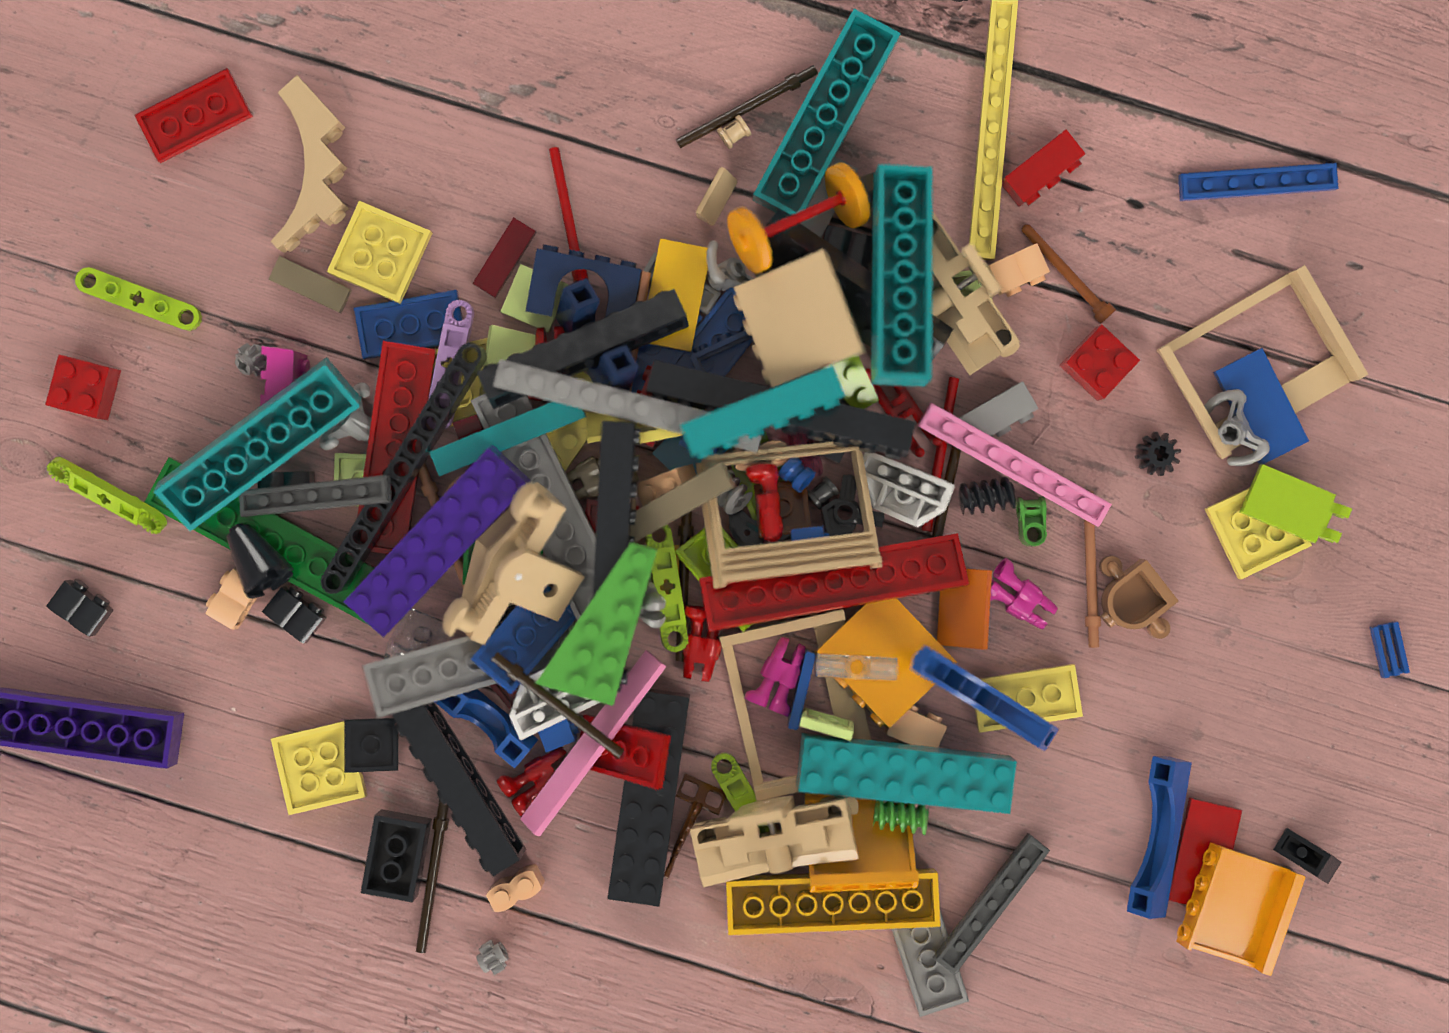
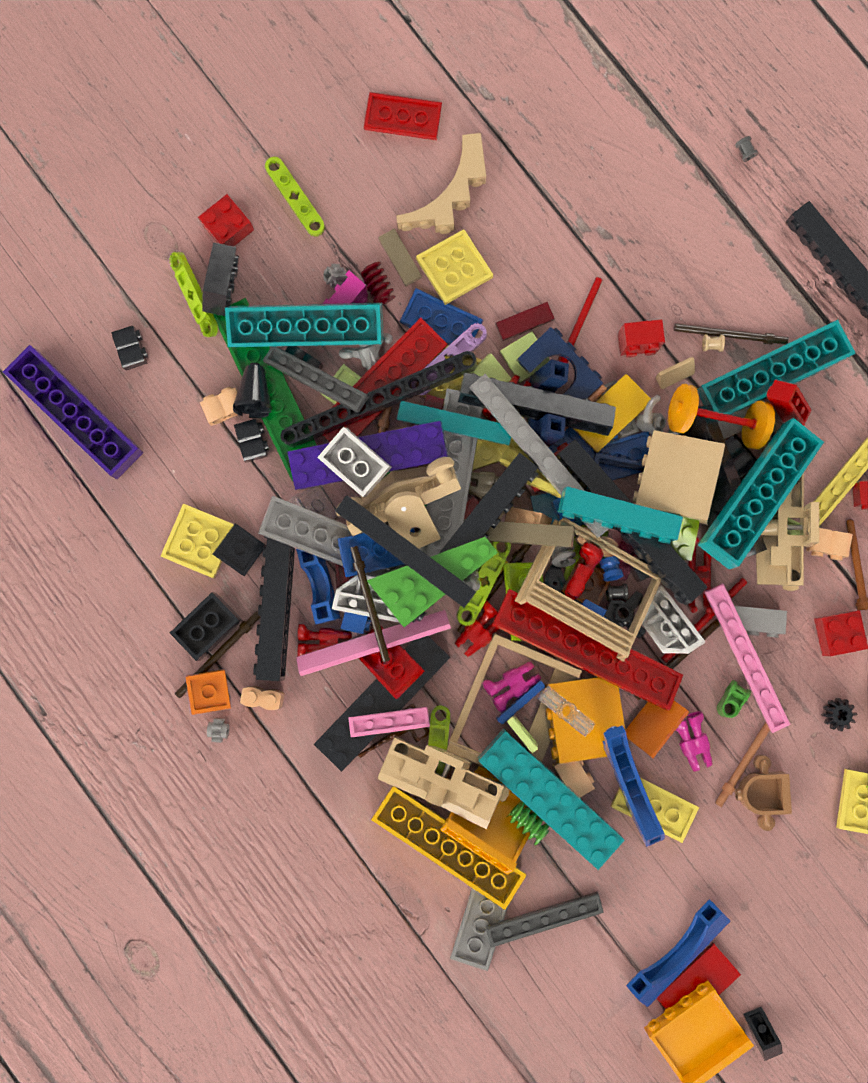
camera: 40 degrees right, 5 degrees down
black piece [958,477,1016,515] -> none
none -> orange plate [185,669,231,715]
none -> black brick [202,242,239,316]
none -> white brick [318,427,392,497]
none -> black tile [335,495,476,608]
none -> bright pink tile [349,707,430,737]
none -> dark red piece [361,261,396,305]
none -> red brick [618,319,665,358]
none -> red brick [767,380,812,426]

